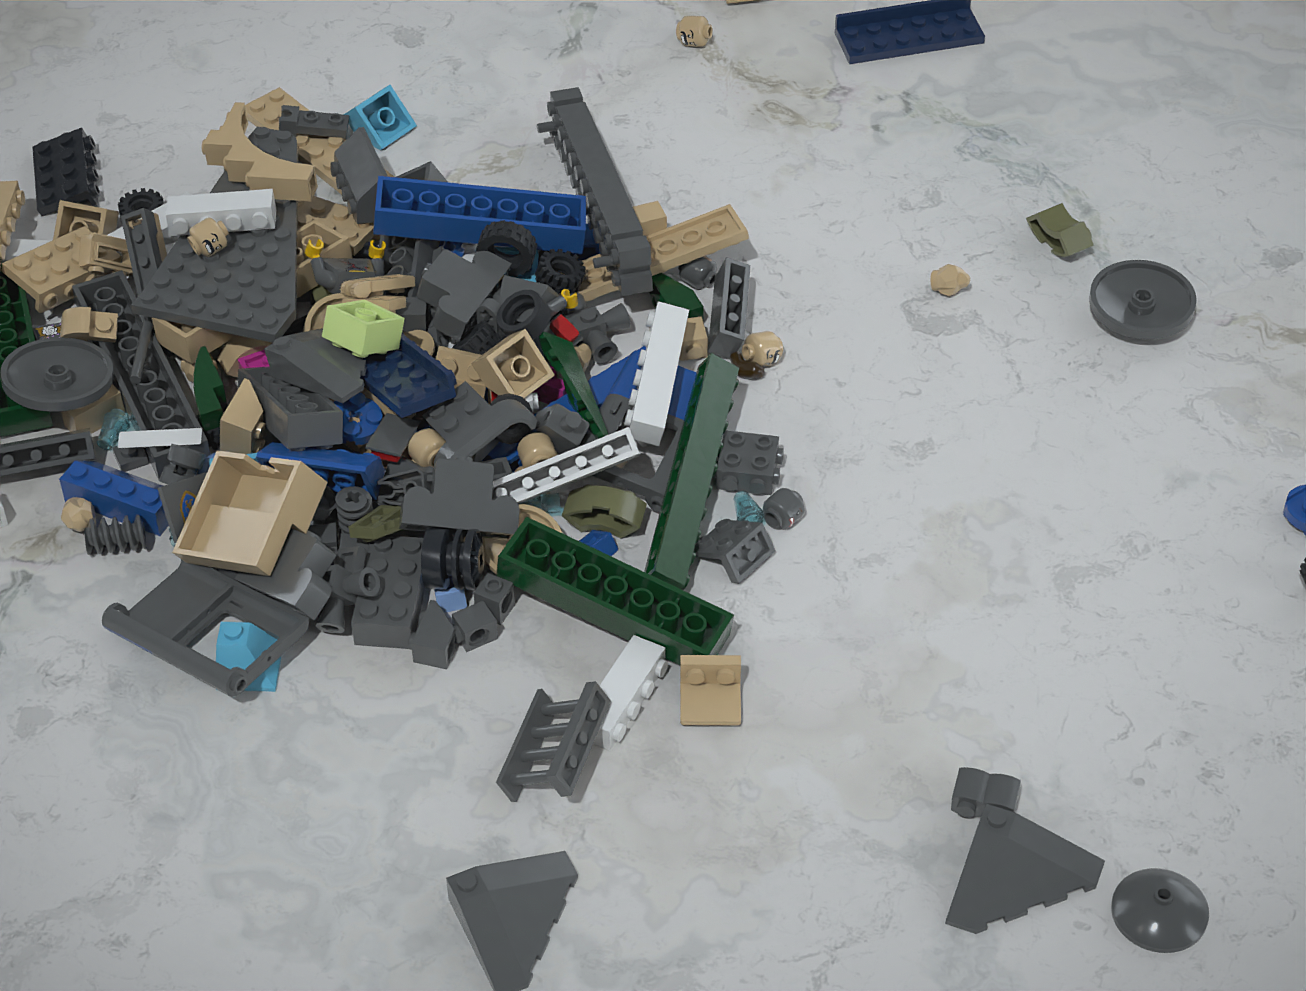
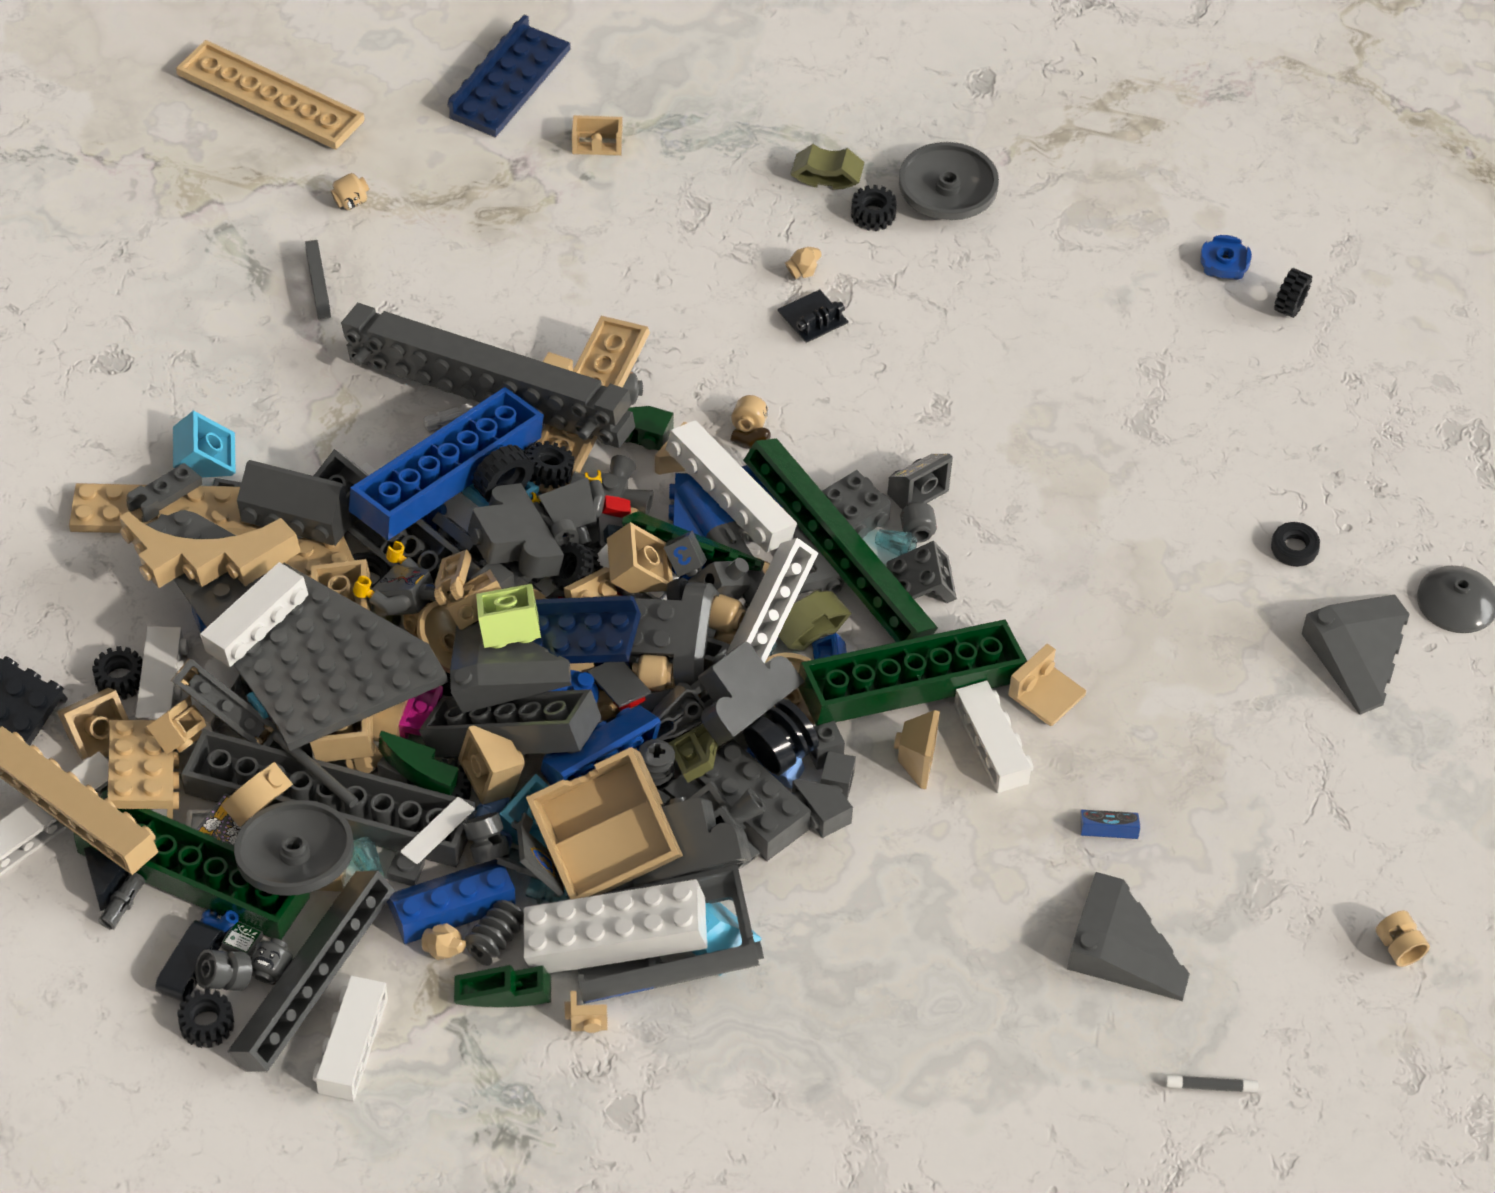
camera: 50 degrees left, 5 degrees up
tan head [187,218,229,257] -> none
dark grey fence [496,681,611,802] -> none
black tyre [497,290,551,340] -> none
dark grey brick [708,257,751,359] -> none
dark grey brick [951,767,1021,818] -> none
none -> dark grey beam [305,240,331,319]
none -> dark green slope [454,965,551,1007]
none -> white brick [524,879,707,974]
none -> tan bracket [565,991,607,1033]
none -> tan window [572,115,623,155]
none -> dark grey brick [664,531,707,577]
none -> black hinge [777,289,849,343]
none -> black tyre [851,185,897,231]
none -> dark grey slope [887,454,953,510]
none -> tan slope [894,710,940,789]
none -> blue slope [1081,809,1140,839]
none -> black tyre [1271,522,1320,567]

